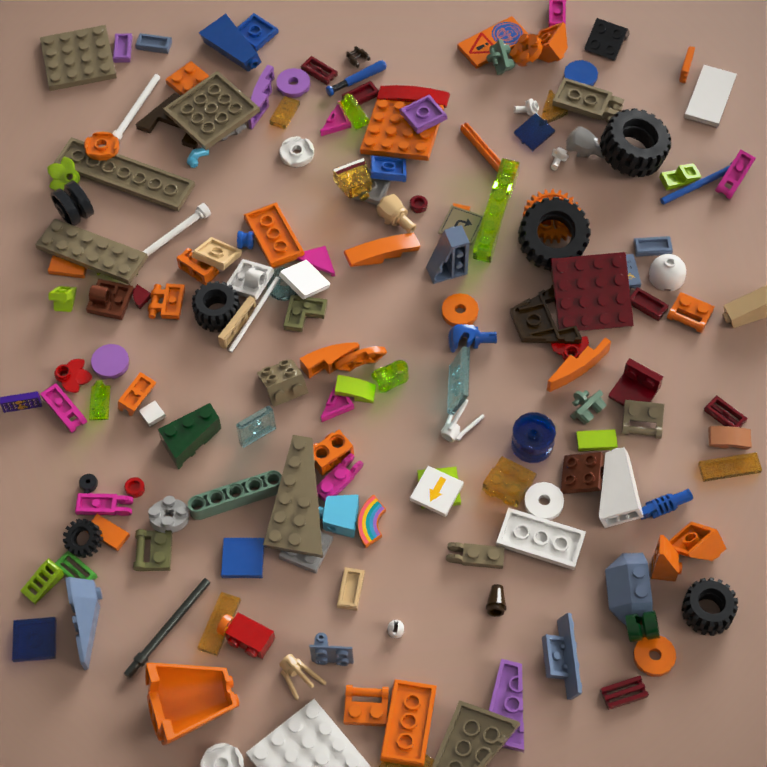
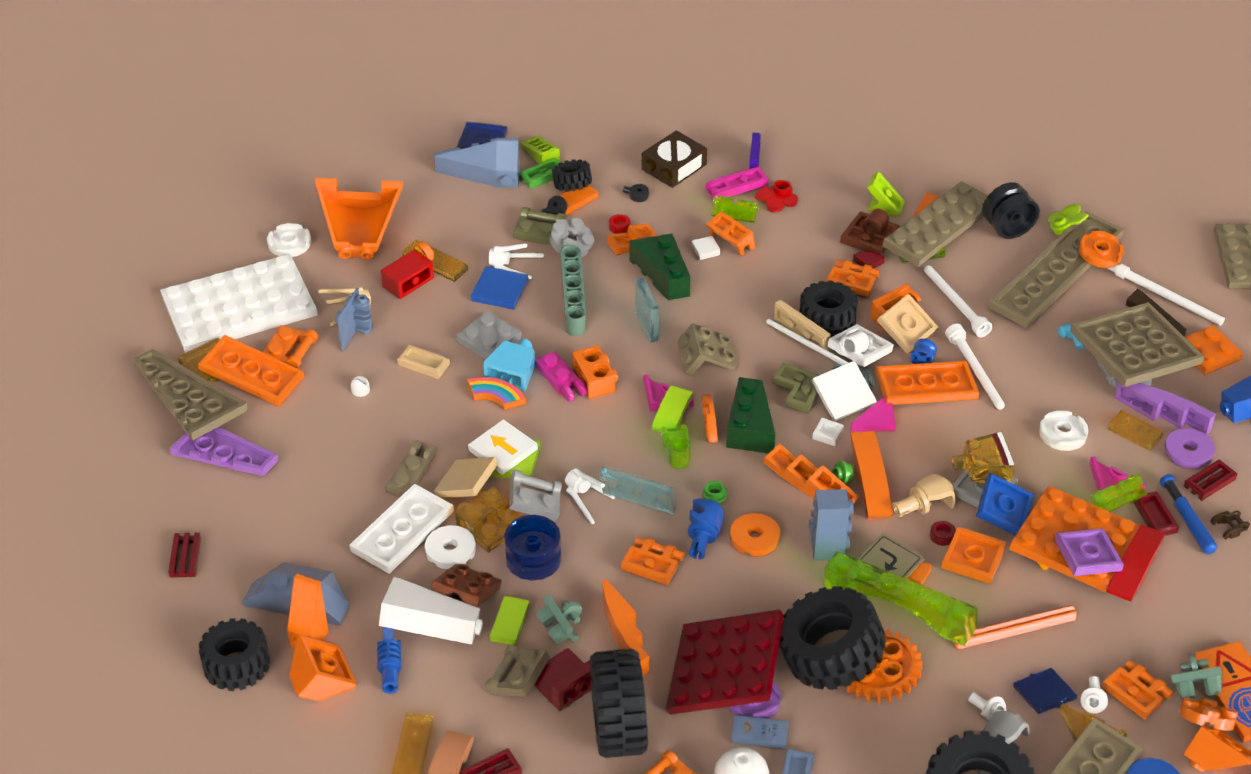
camera: 105 degrees right, 15 degrees down
dark pink hinge [75,493,134,516] -> none
medium lavender tile [91,344,129,379] -> none
pearl dark grey bar [124,578,210,679] -> none
dark tan wing [263,435,323,558] -> none
orange slope [299,342,360,379] -> none
dark brown cone [486,584,507,617] -> none
dark brown wing [510,285,582,344] -> none
sand blue bracket [542,613,582,700] -> none
red plate [551,336,589,361] -> none
dark green wheel [625,611,660,642] -> none
dark red tile [631,287,669,321] -> none
orange tile [633,636,676,677] -> none
none -> tan tile [433,457,498,498]
none -> white plant [489,243,544,280]
none -> light grey plate [509,469,562,522]
none -> black piece [542,196,568,215]
none -> black tyre [590,648,648,758]
none -> orange slope [606,223,657,255]
none -> orange plate [621,537,685,585]
none -> dark brown brick [642,130,707,188]
none -> bright green plate [702,481,727,503]
none -> dark green wedge [726,377,775,454]
none -> orange slope [763,443,860,505]
none -> white tile [812,418,844,446]
none -> bright green plate [832,461,854,484]
none -> orange plate [941,526,1007,584]
none -> white piece [945,324,1005,410]
none -> orange plate [1102,660,1174,720]

